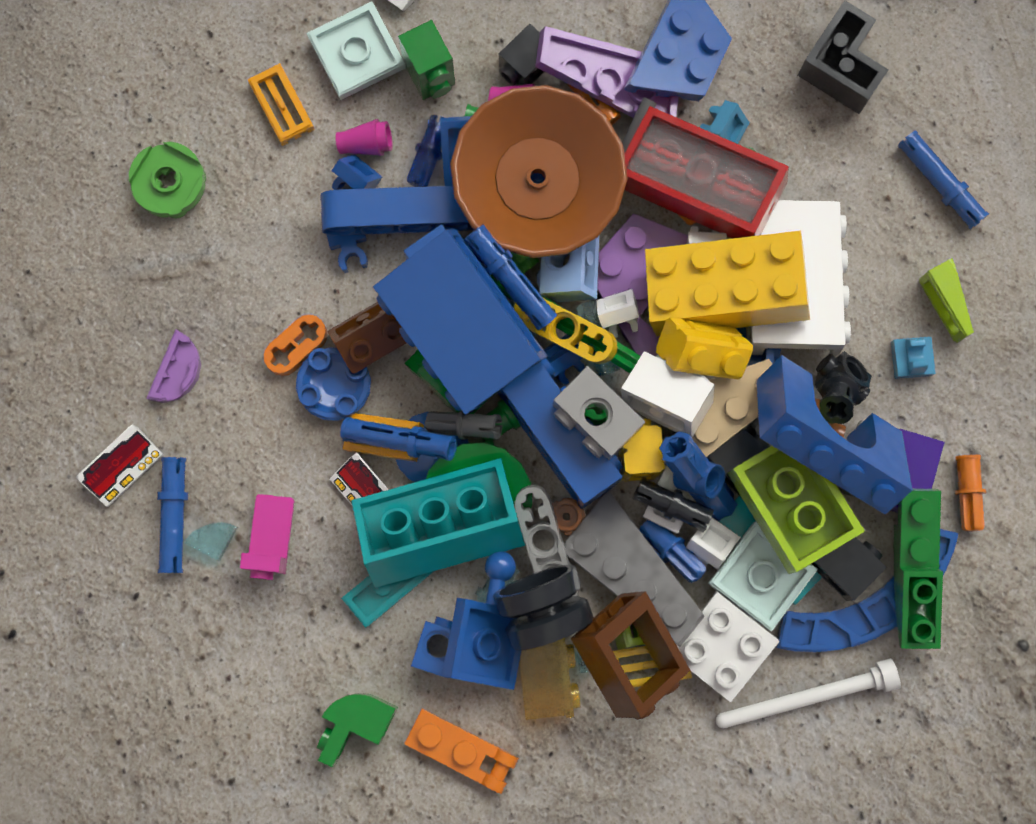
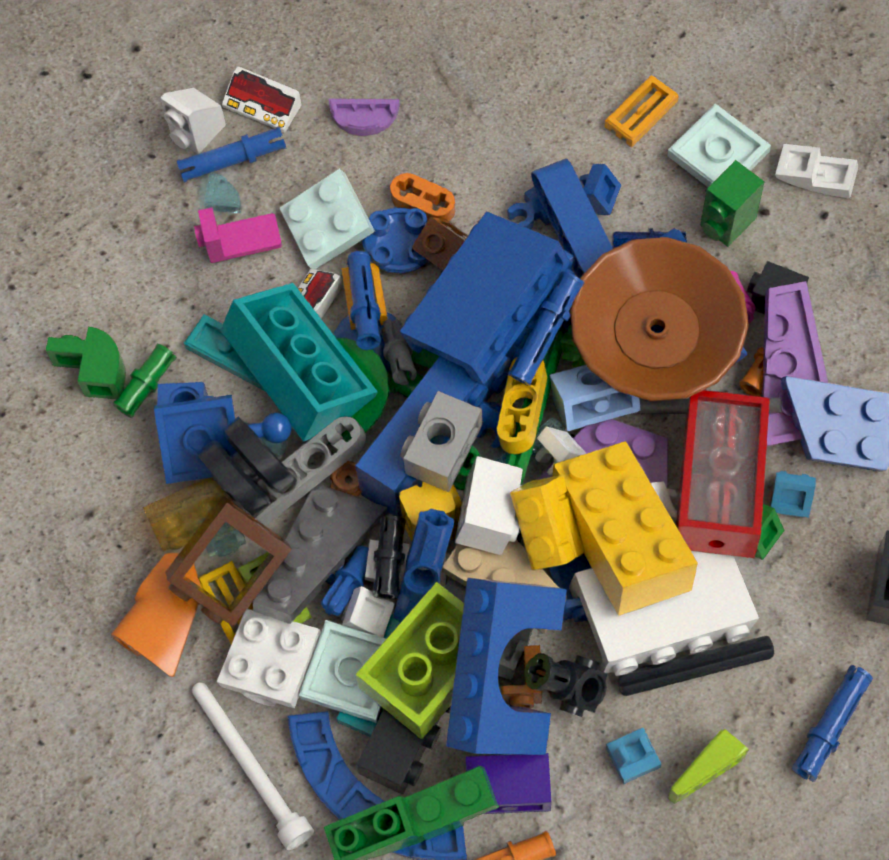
camera: 75 degrees right, 15 degrees down
bright green plate [129,142,206,219] -> none
dark pink cone [335,119,393,156] -> none
orange plate [404,708,519,794] -> none
none -> orange panel [111,553,201,677]
none -> green pin [113,343,177,418]
none -> white slope [160,88,226,154]
none -> light aqua plate [280,169,375,269]
none -> black axle [617,636,775,696]

